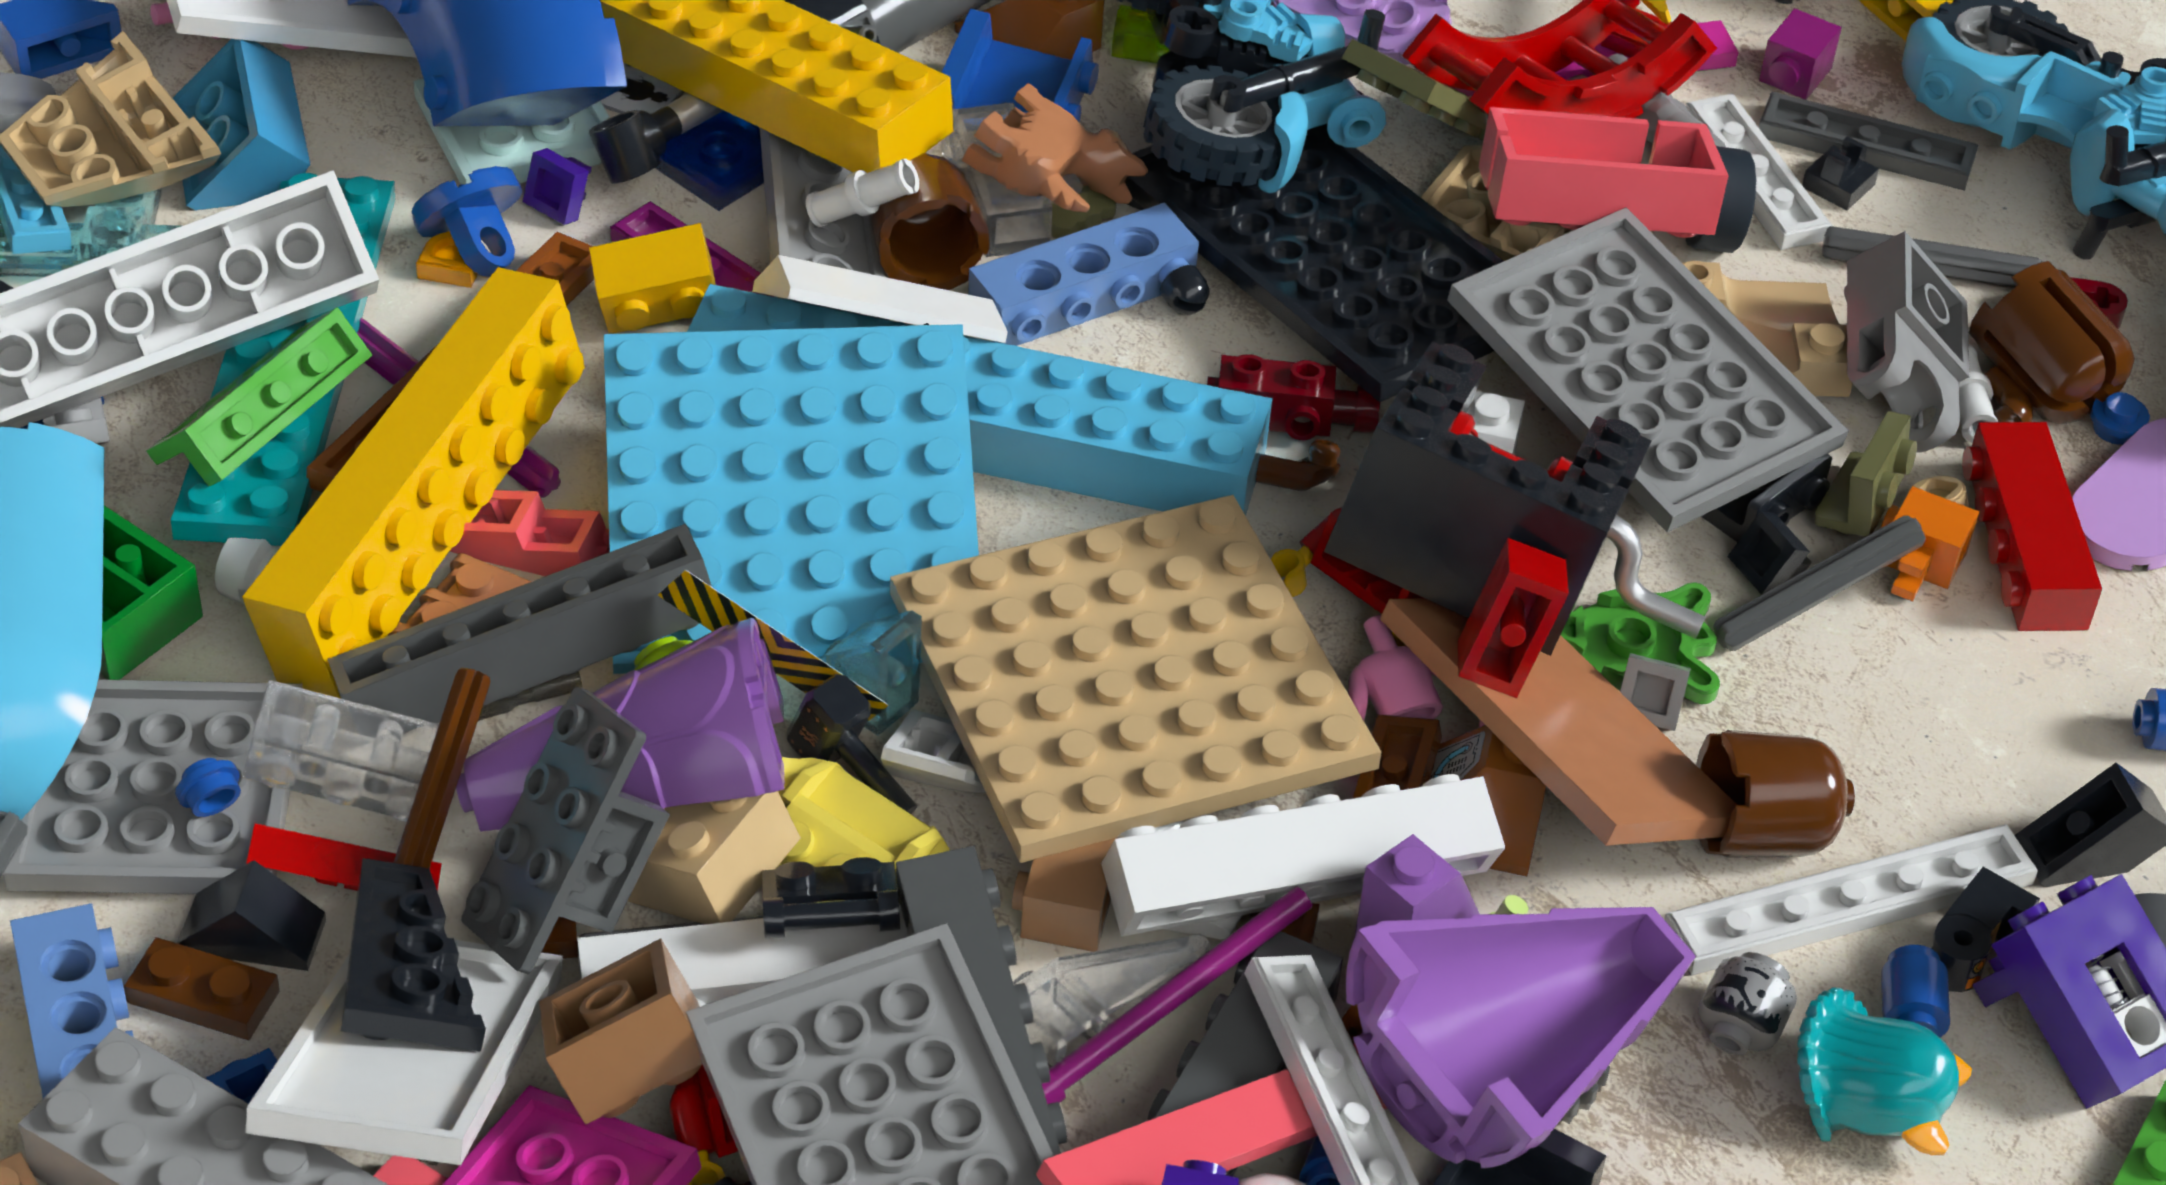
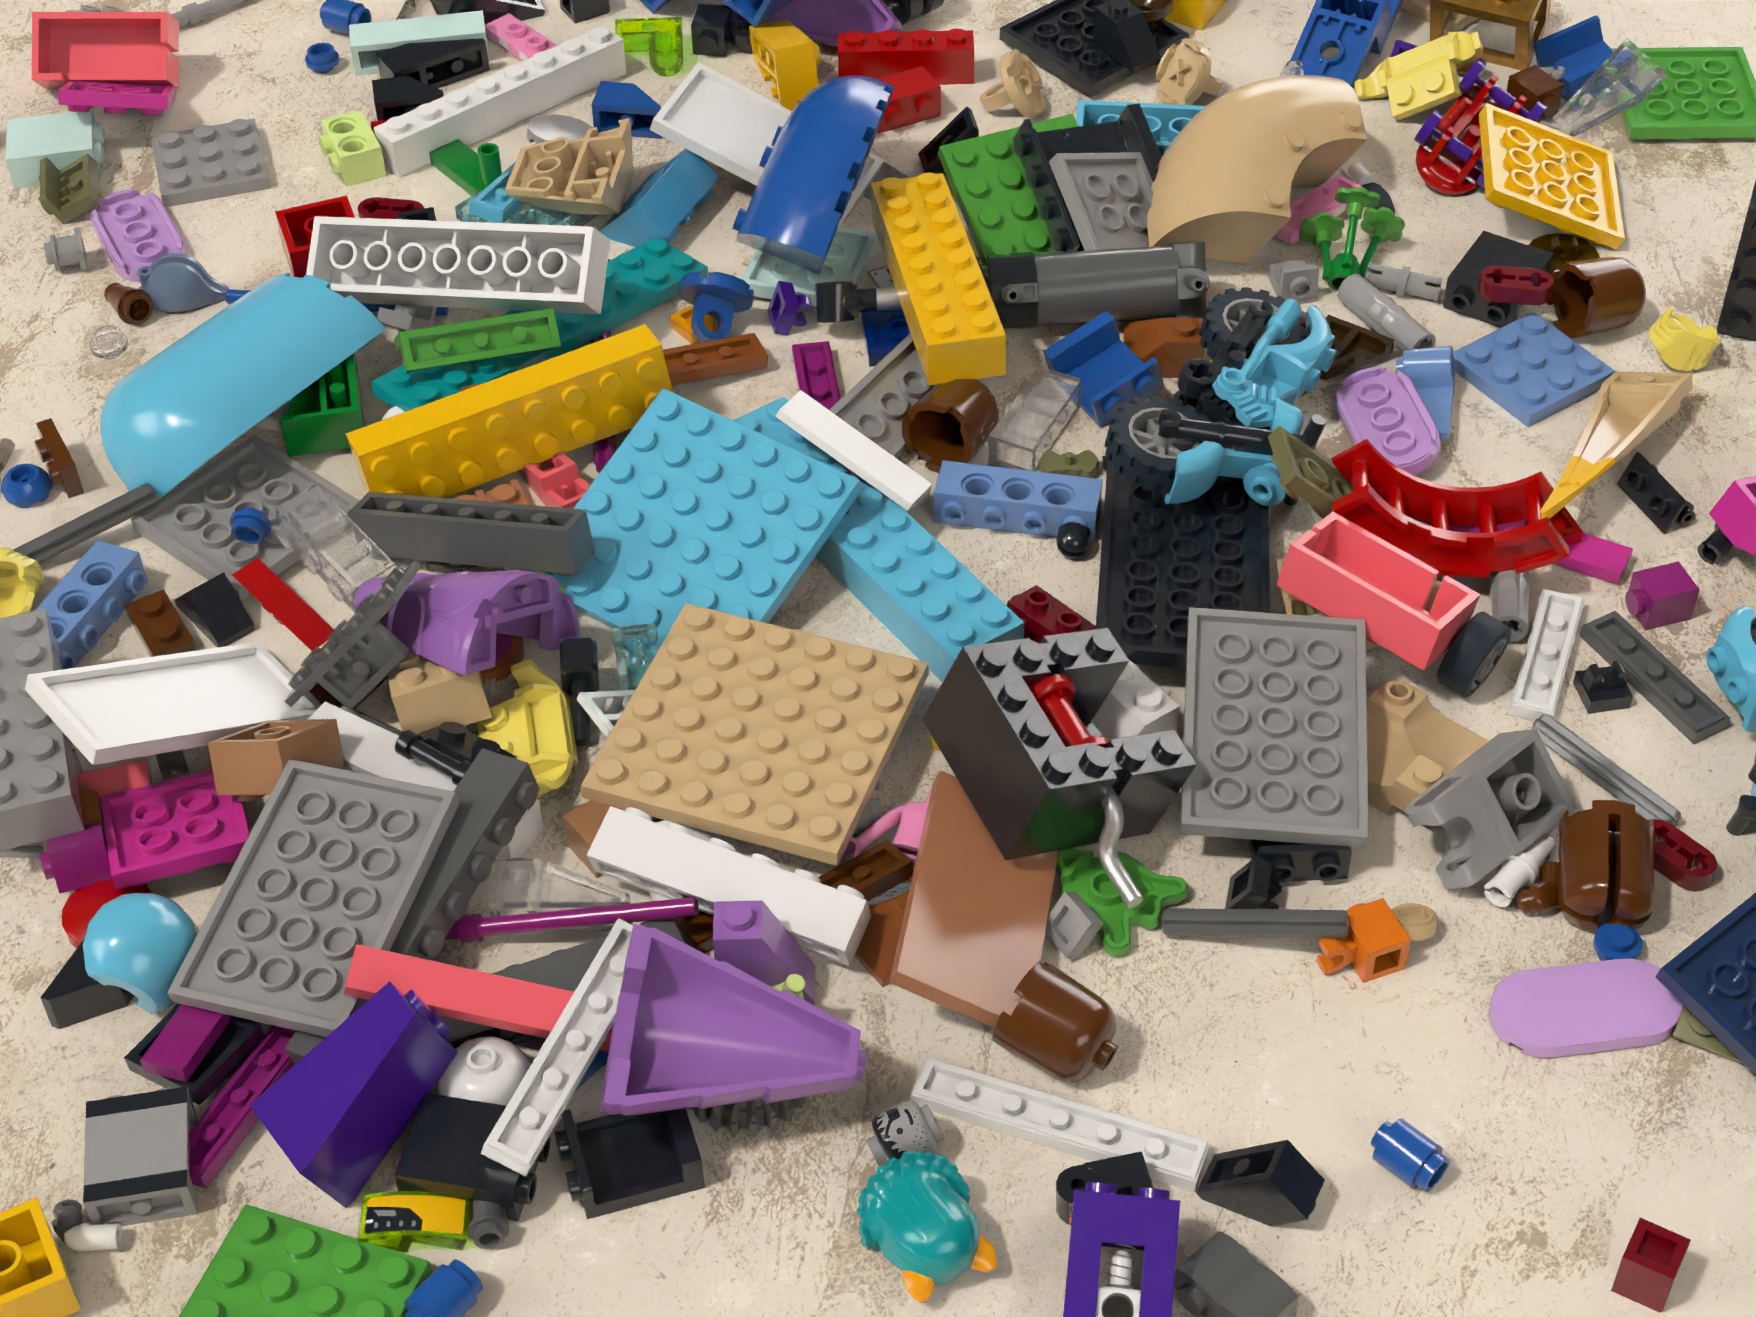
camera: 45 degrees right, 0 degrees up
black wing [341,858,486,1052] -> none
reddish brown axle [393,668,491,869] -> none
yellow brick [589,223,716,334] -> none
sticker [658,569,889,723] -> none
white pin [806,159,919,228] -> none
nougat animal [962,83,1148,213] -> none
red brick [1457,538,1569,698] -> none
olive bracket [1815,411,1917,537] -> none
blue brick [1881,945,1950,1038] -> none
red brick [1962,422,2102,631] -> none

